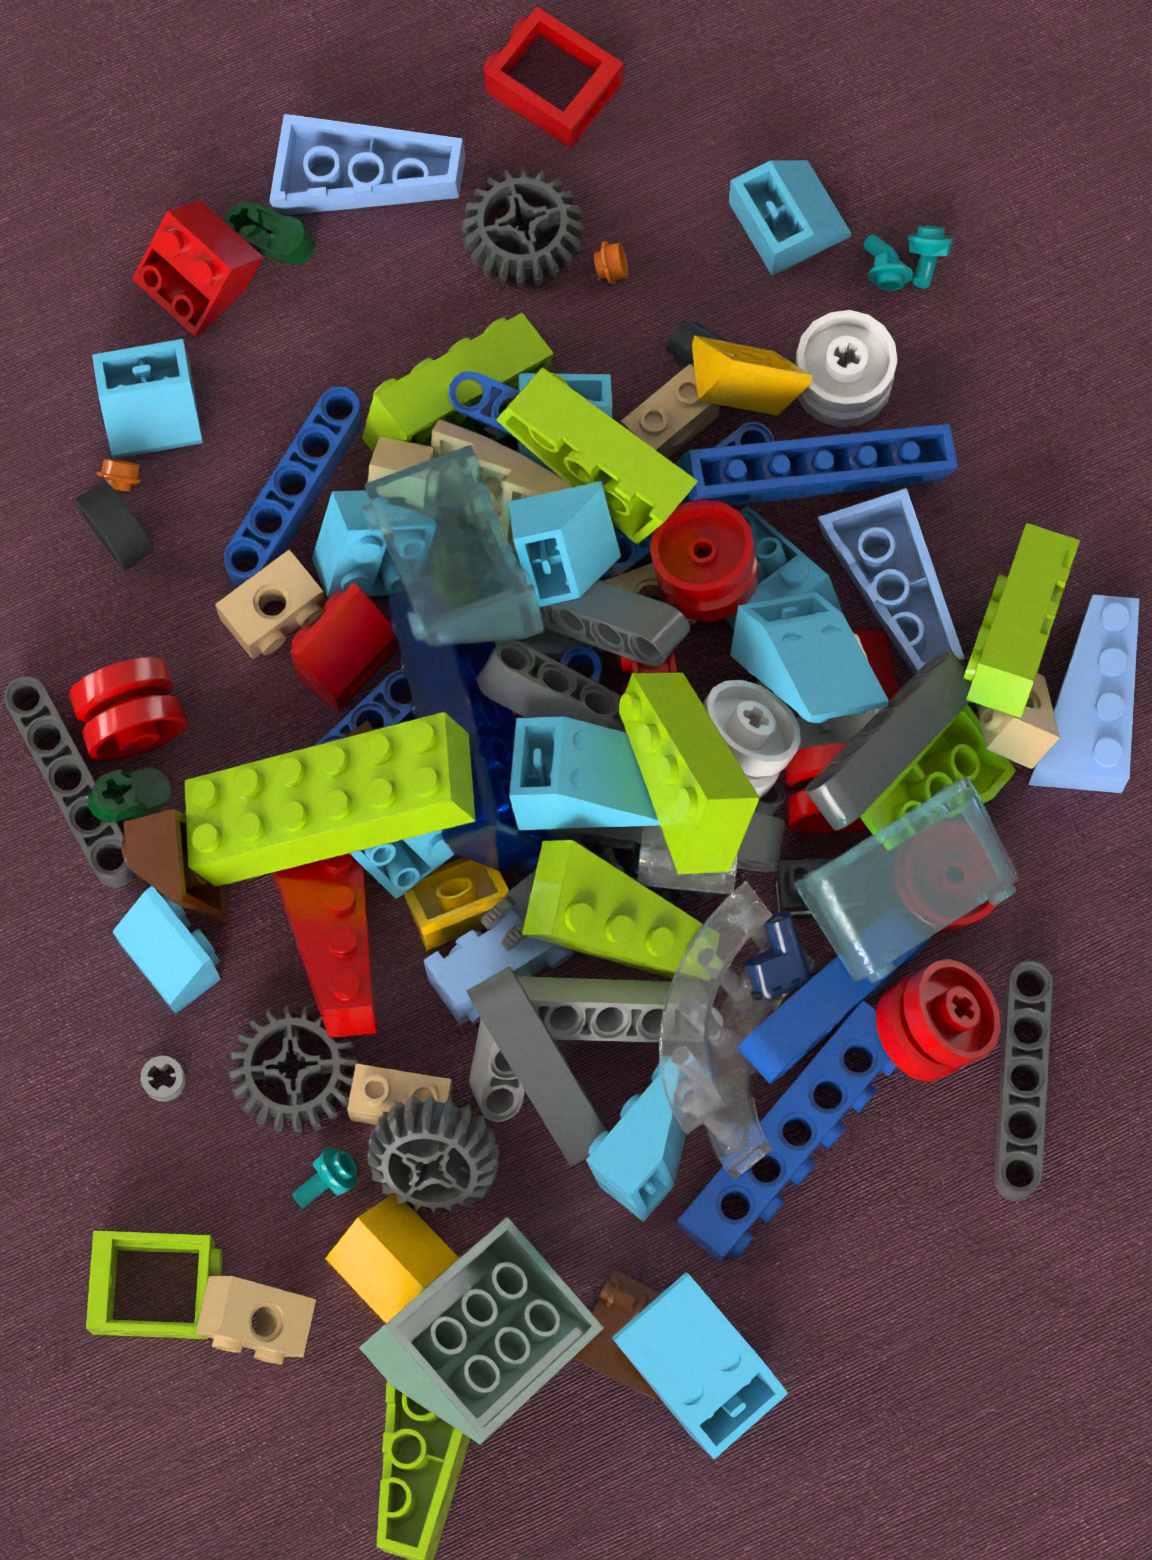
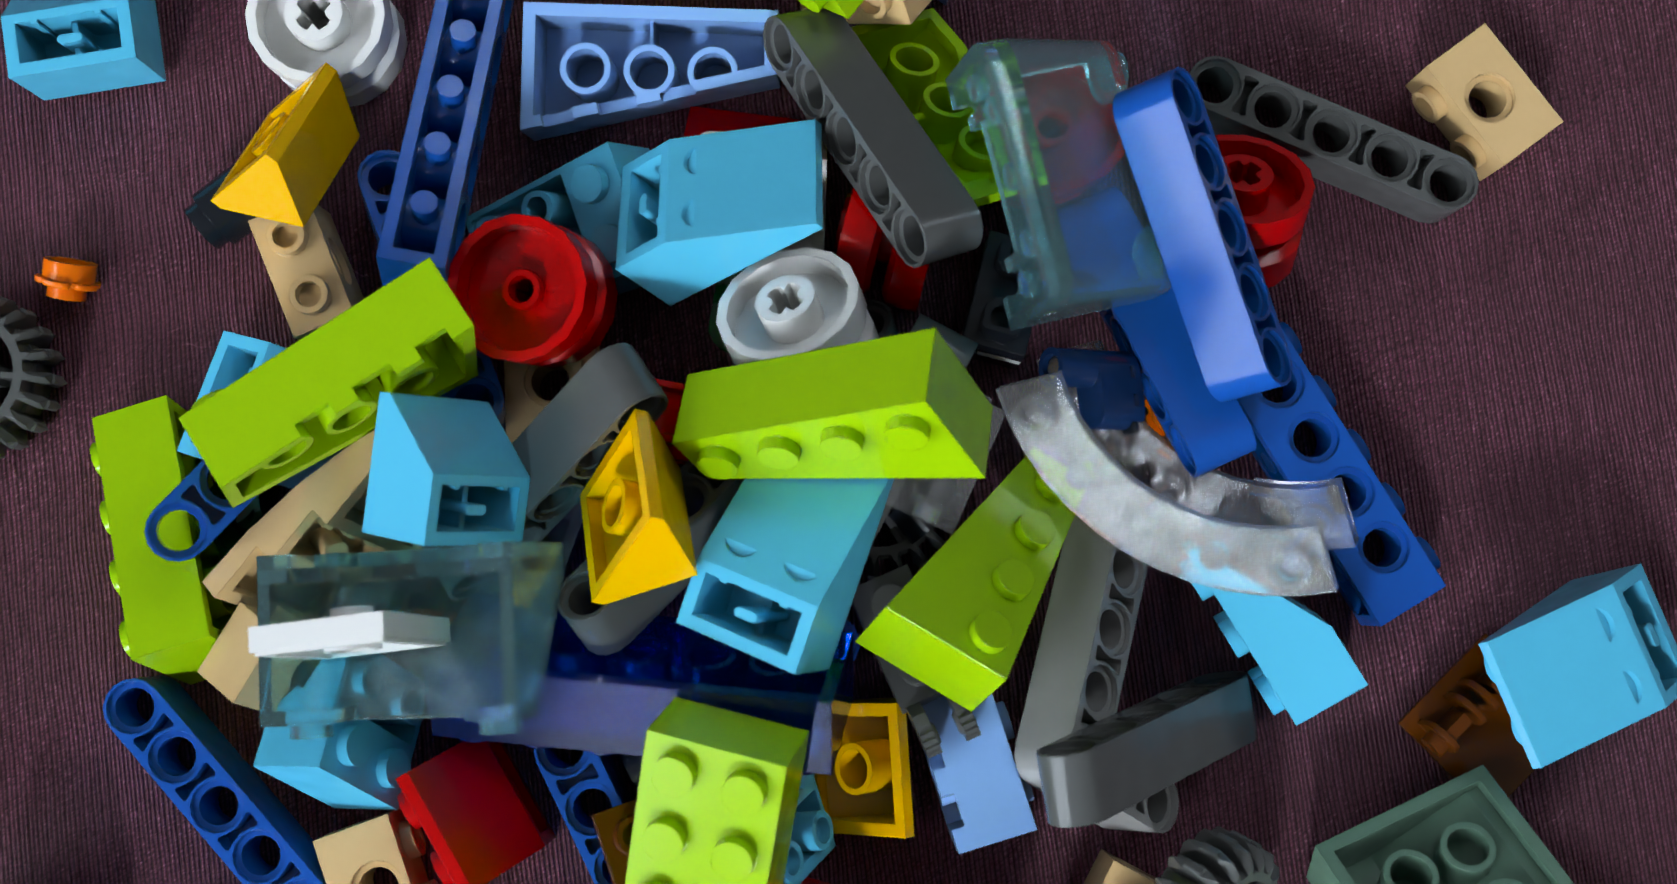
camera: 75 degrees left, 10 degrees up
none -> white plate [248,605,451,660]
none -> yellow slope [580,409,698,605]
none -> beam [1113,67,1292,402]
none -> tan brick [1405,23,1564,181]

